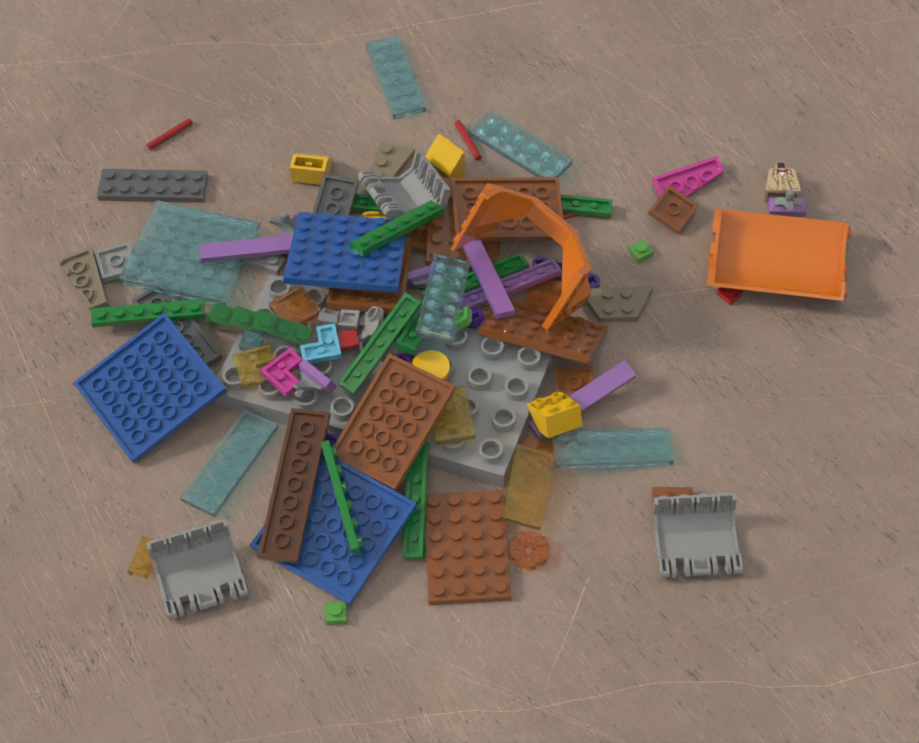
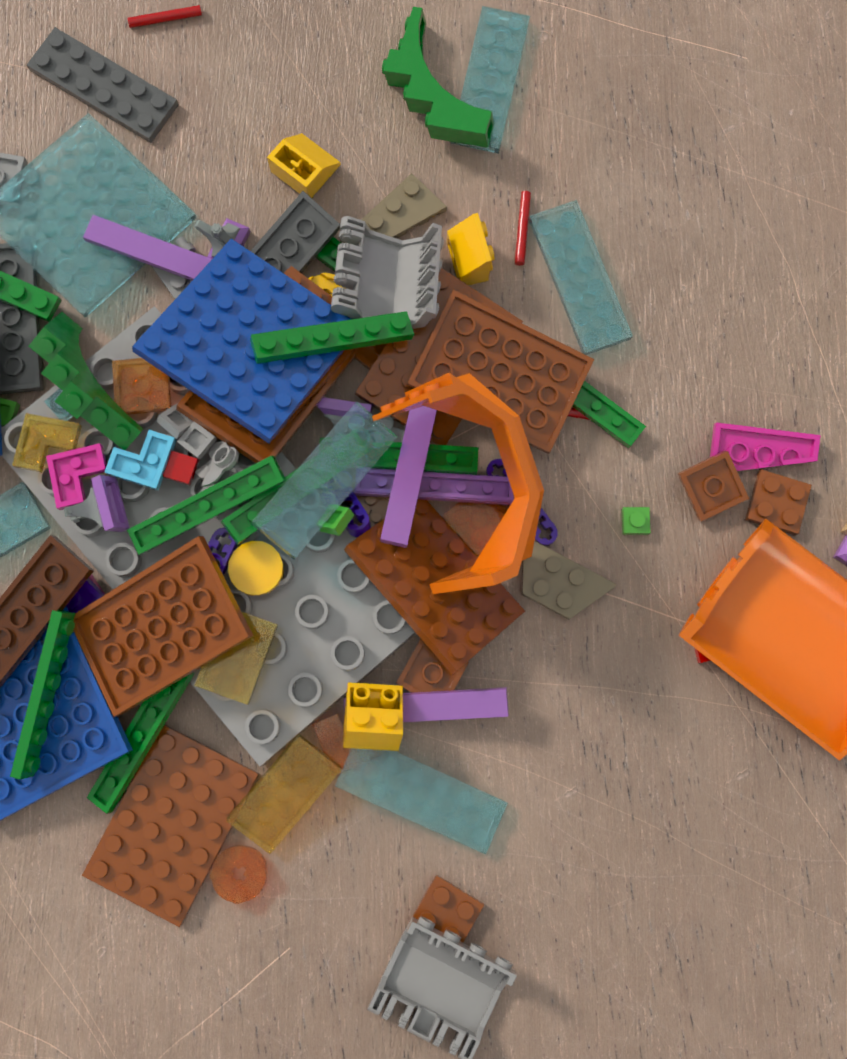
camera: 25 degrees right, 25 degrees up
none -> green arch [382,7,495,148]
none -> dark orange plate [745,469,812,536]

